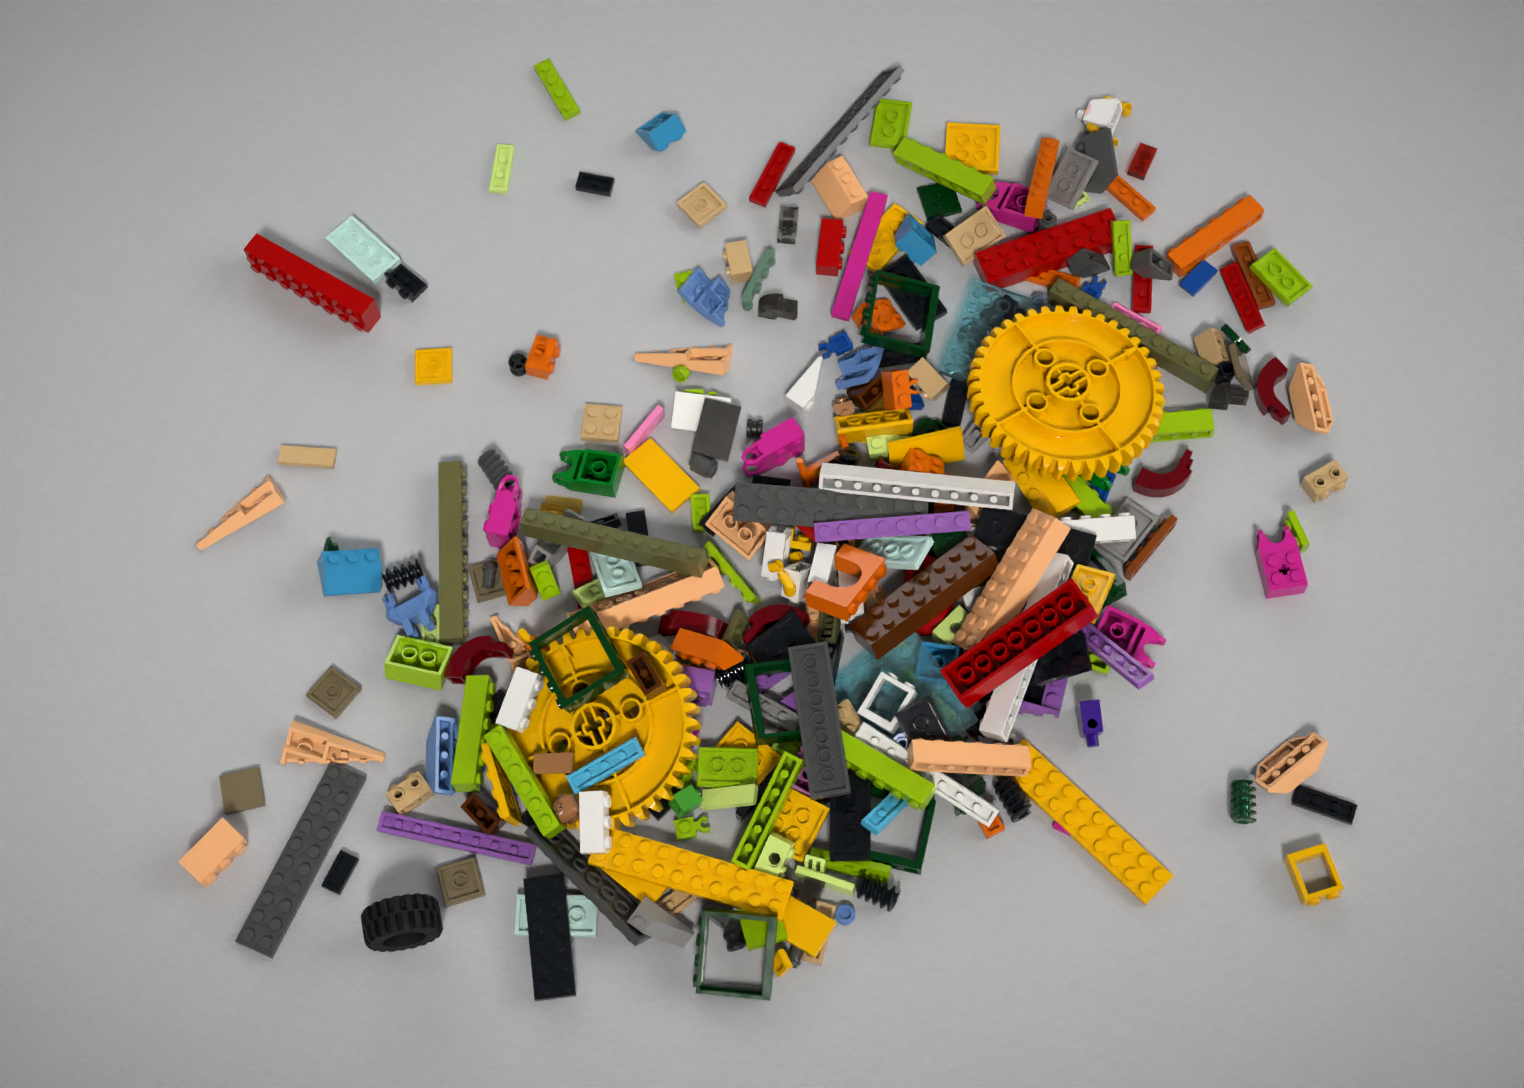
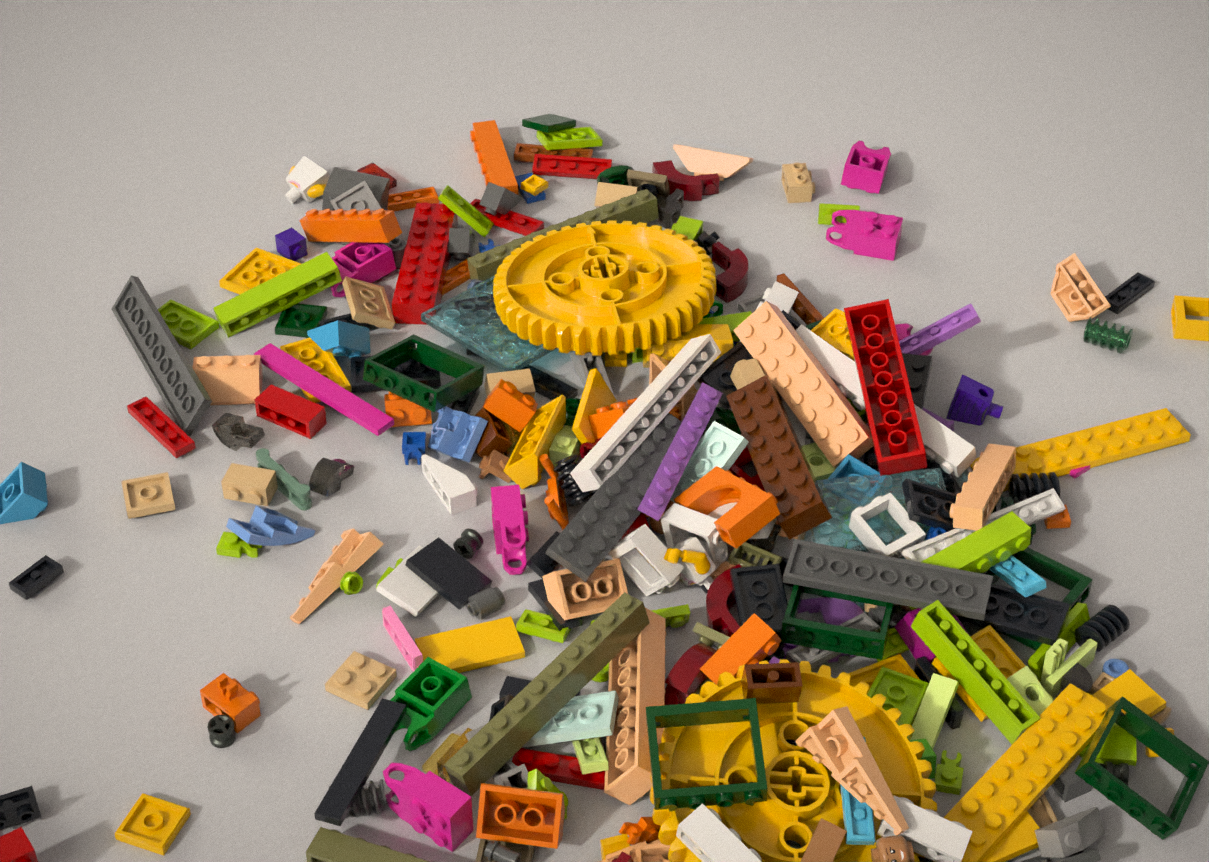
camera: 70 degrees left, 25 degrees down
none -> dark purple brick [275,227,308,261]
none -> black tile [314,698,407,826]
none -> yellow tile [520,174,548,196]
none -> dark green tile [522,114,576,133]
none -> black tile [694,231,720,255]
none -> tan brick [730,358,765,390]
none -> light nougat wedge [795,706,909,835]
none -> dark pink brick [841,140,891,194]

